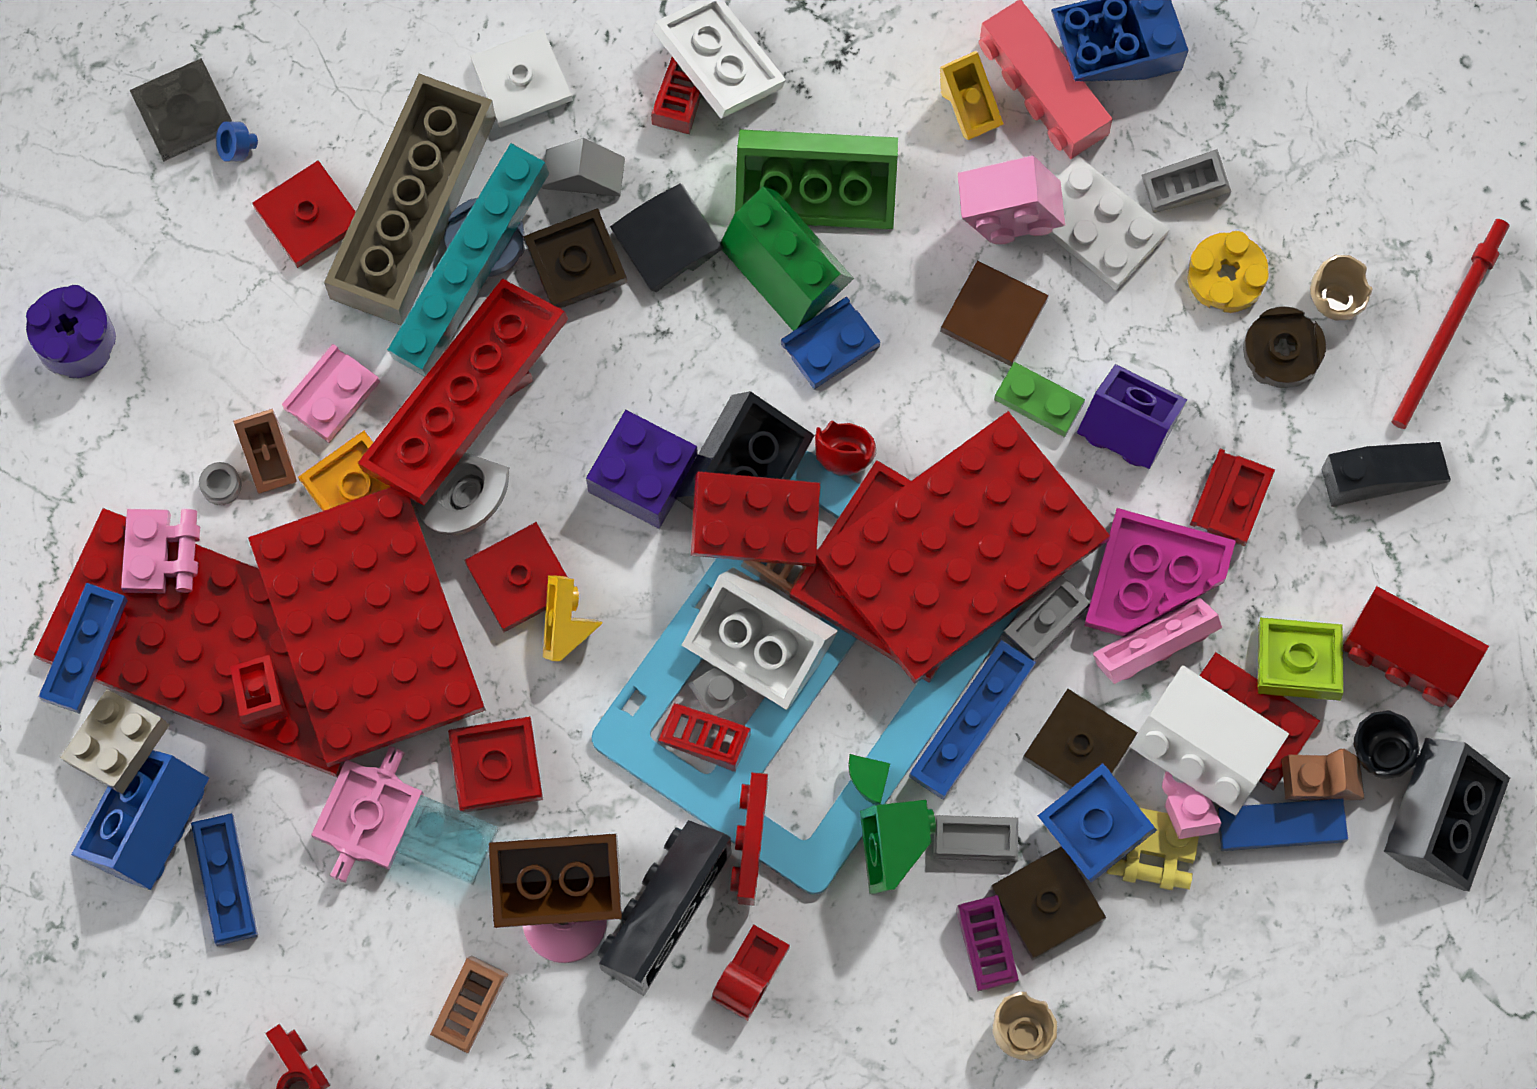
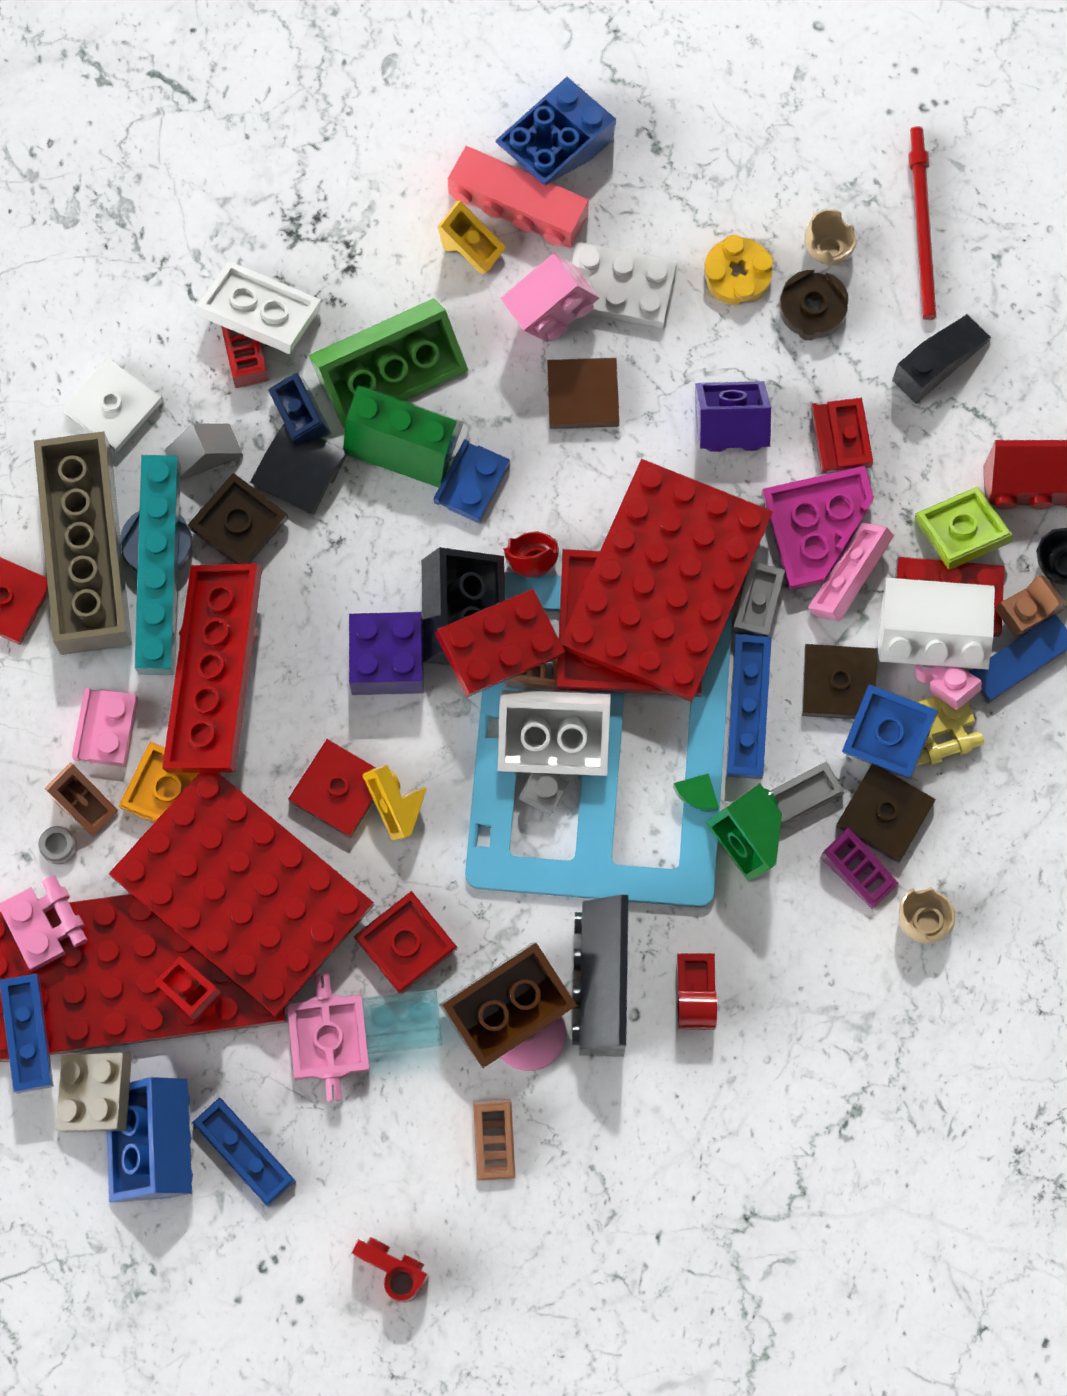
camera: 30 degrees left, 0 degrees up
light grey hat [416,452,510,535] -> none
red slope [658,703,751,772] -> none
red plate [730,772,768,906] -> none
bright green plate [994,362,1085,437] -> none
light grey slope [1141,149,1231,213] -> none
none -> dark blue slope [268,372,332,443]

